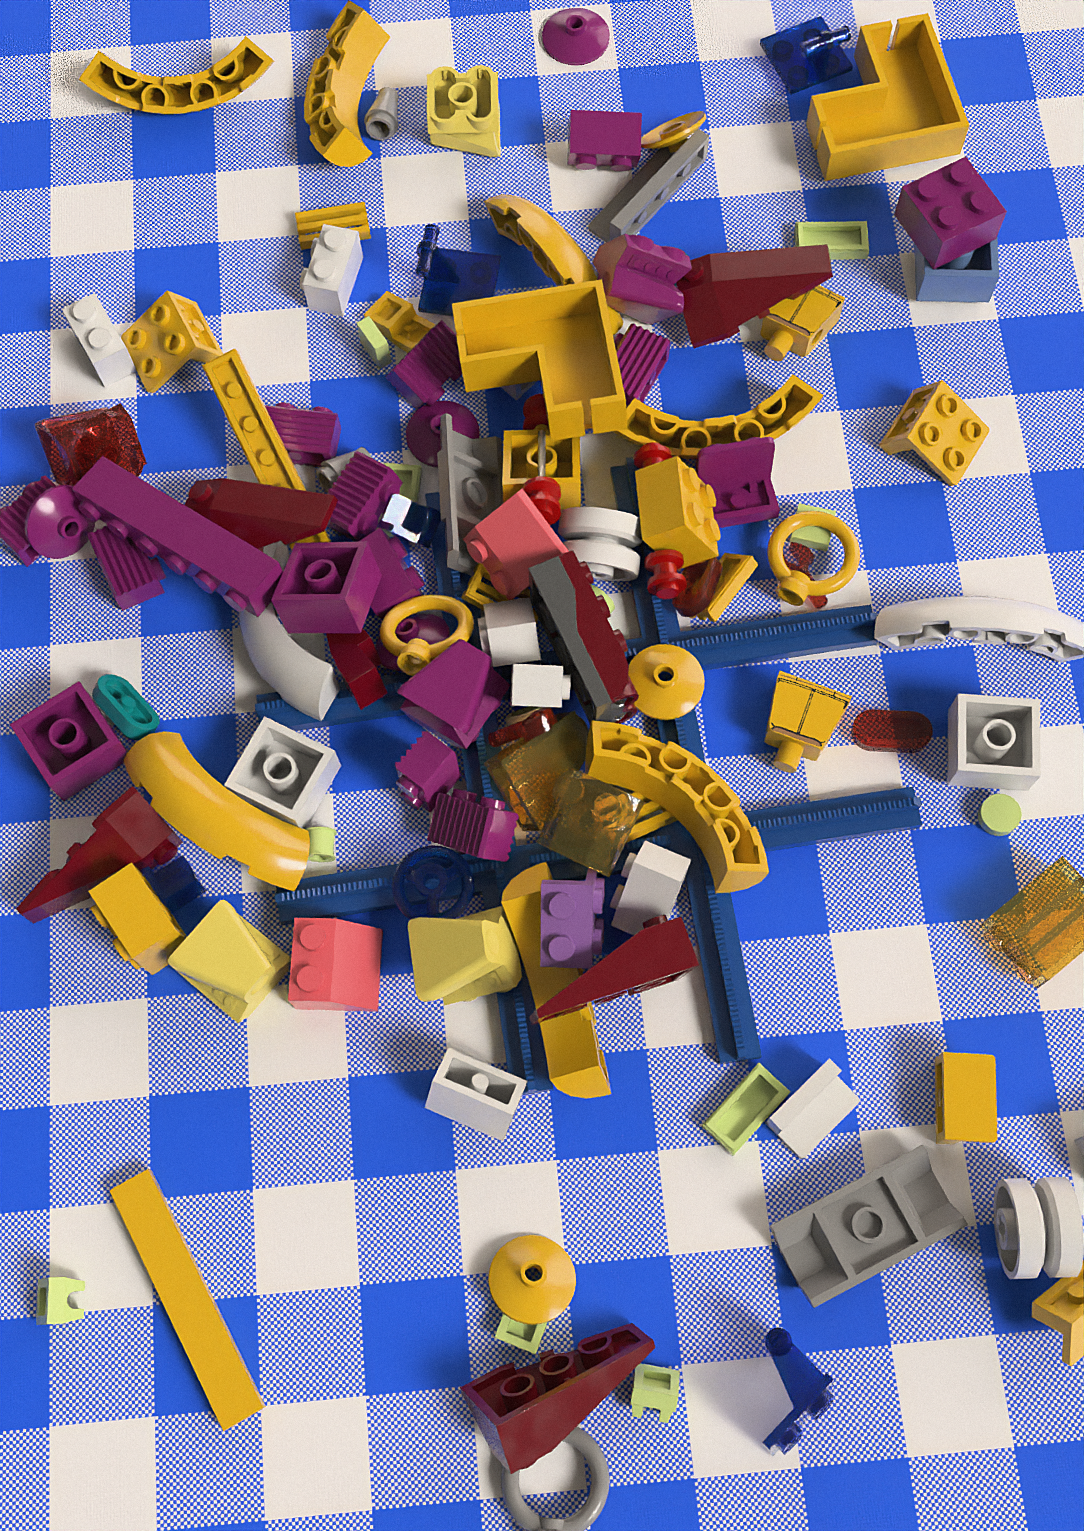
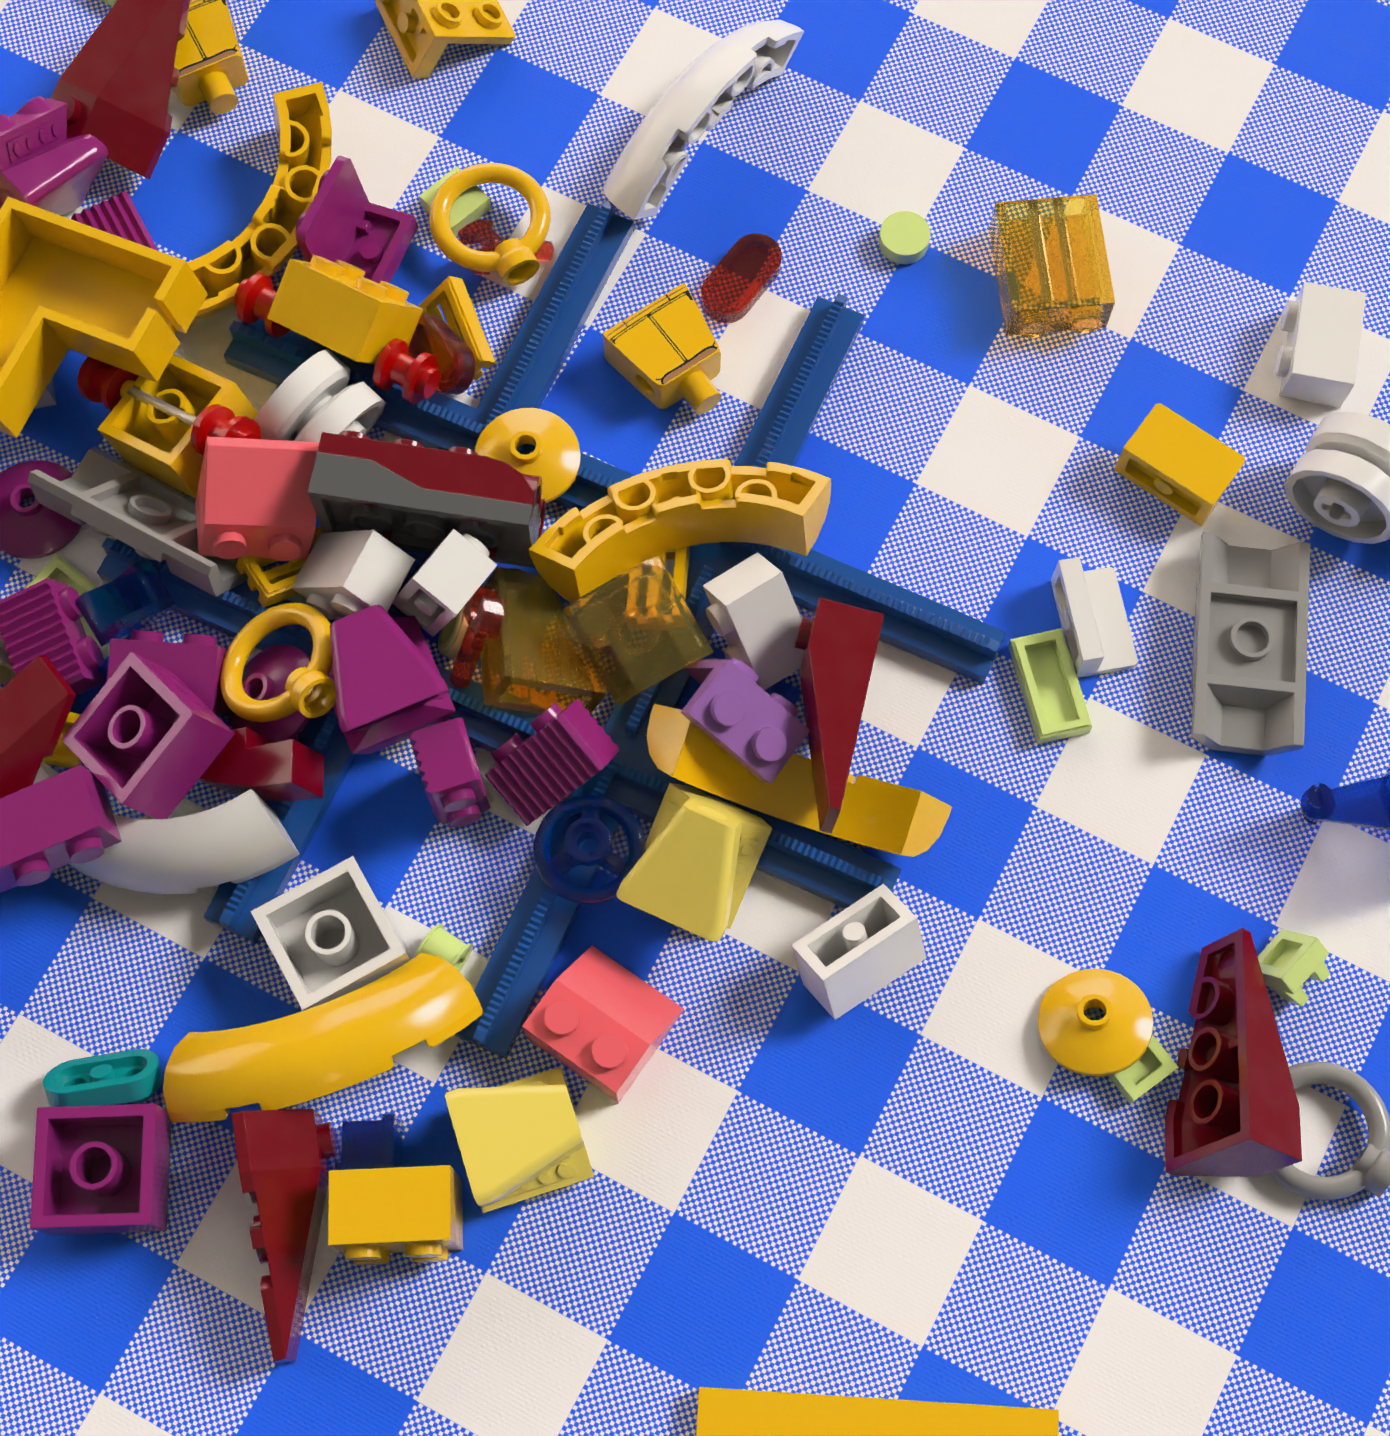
camera: 60 degrees left, 0 degrees up
white brick [947,694,1041,791] -> none

